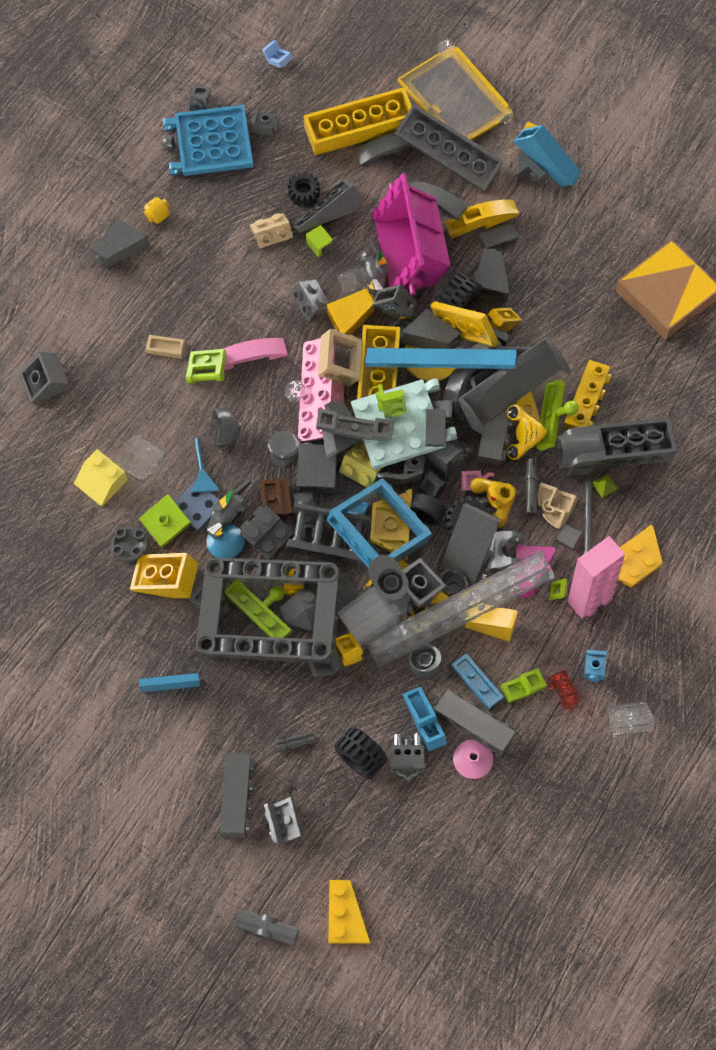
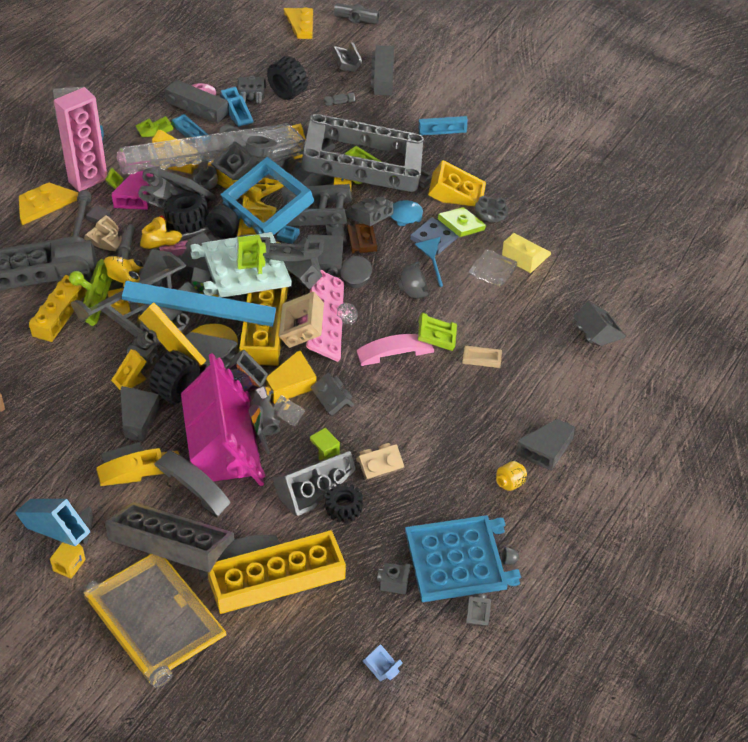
camera: 175 degrees right, 20 degrees down
dark grey animal [207,480,251,539] -> none
dark grey tile [425,409,446,447] -> none
clear red leg [546,669,579,710] -> none

